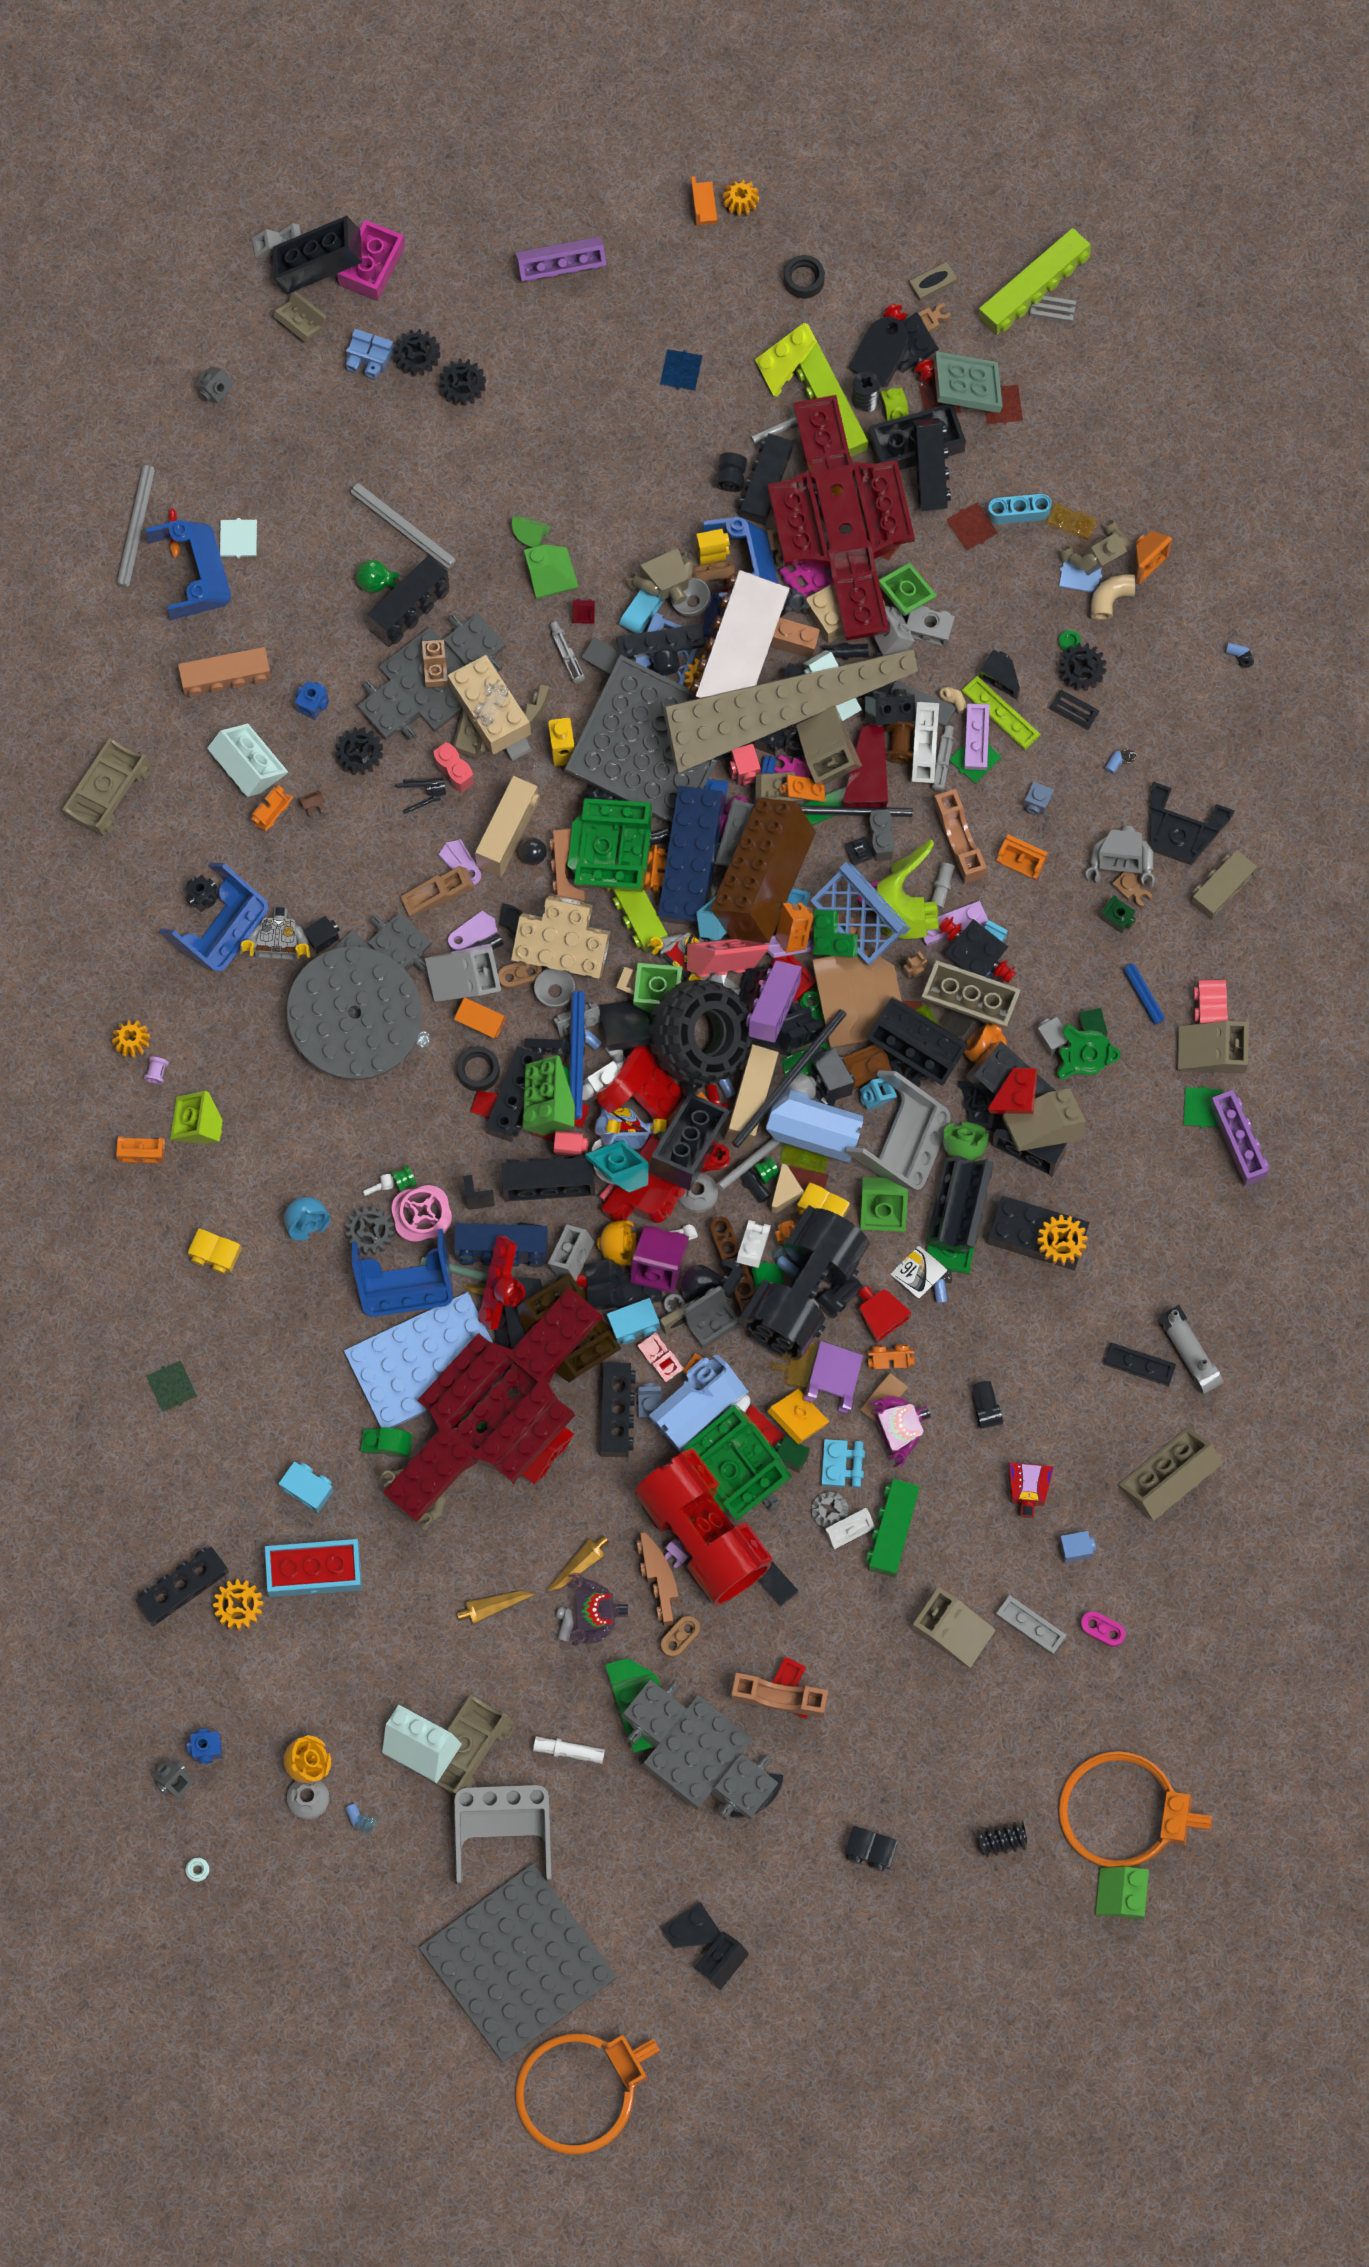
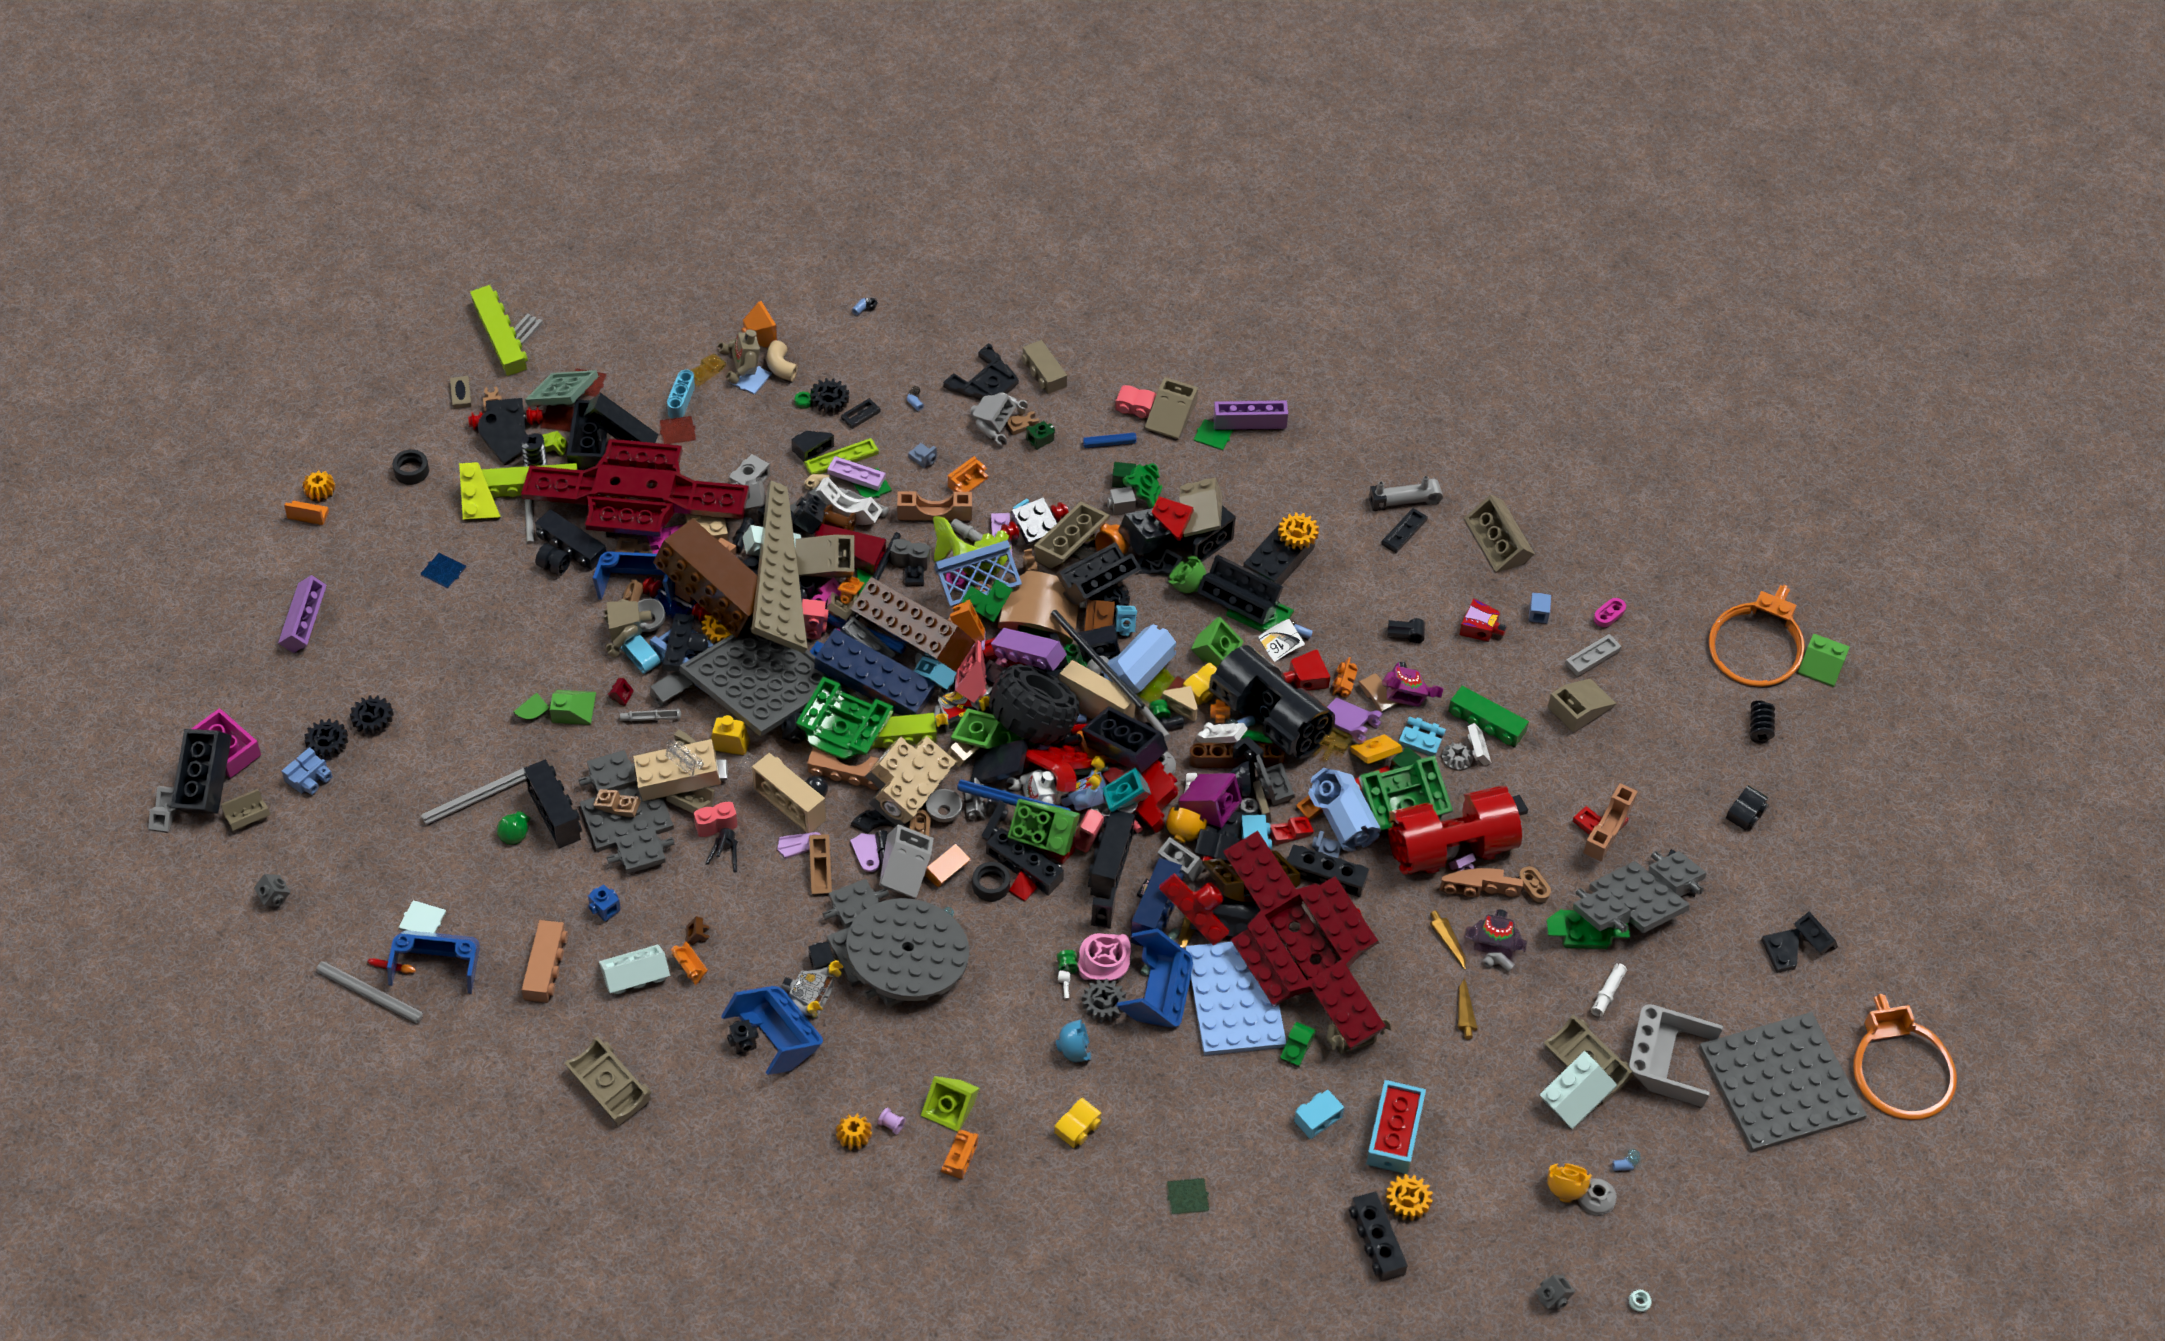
camera: 75 degrees left, 20 degrees down
blue brick [187,1729,222,1764] -> none
black gear [335,727,383,775] -> none
yellow brick [696,529,730,565] -> none
light grey windscreen [845,1070,951,1190] -> none
bright green slope [879,563,937,616] -> none

